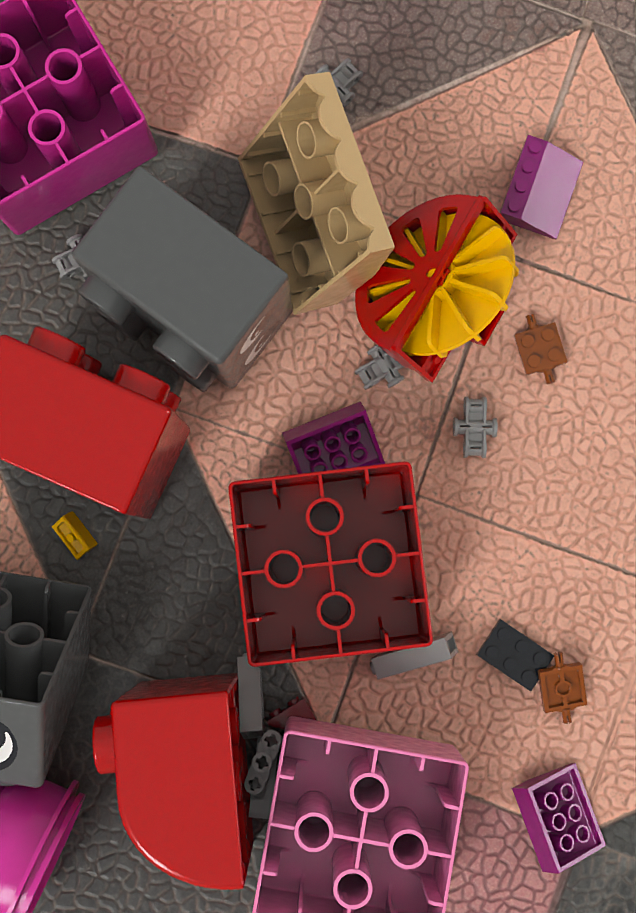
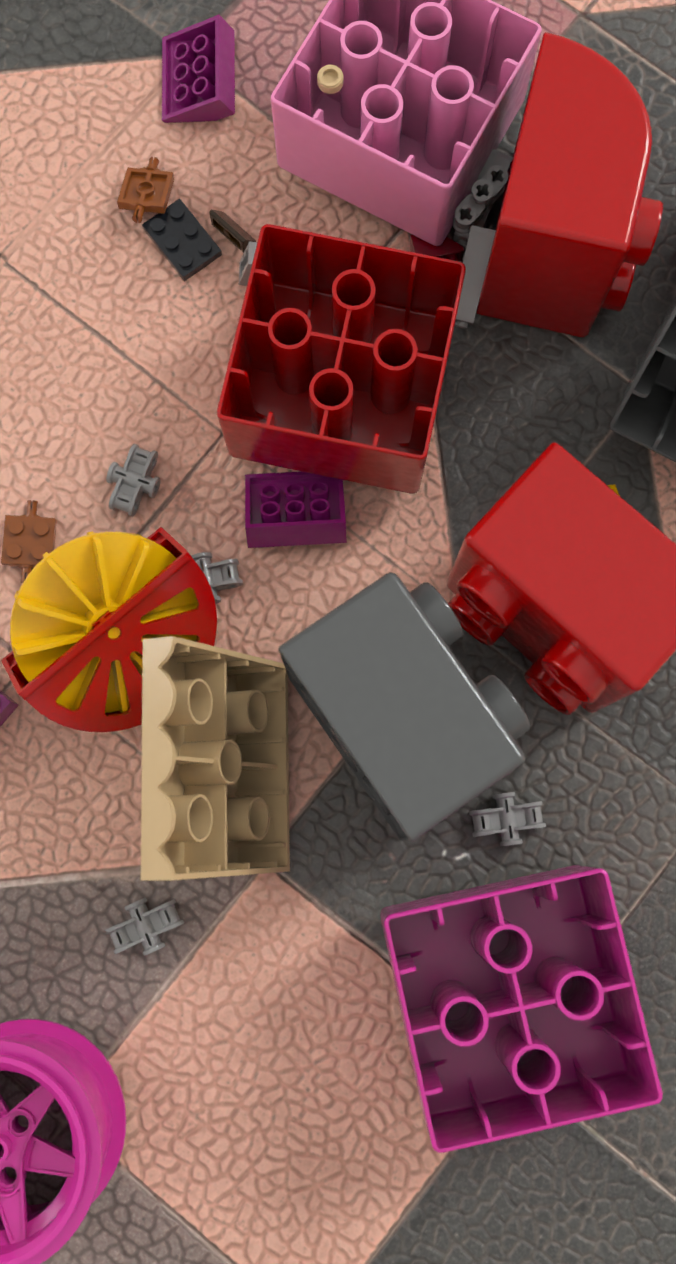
camera: 160 degrees left, 5 degrees down
none -> dark brown slope [209,209,256,253]
none -> tan tile [317,65,343,94]

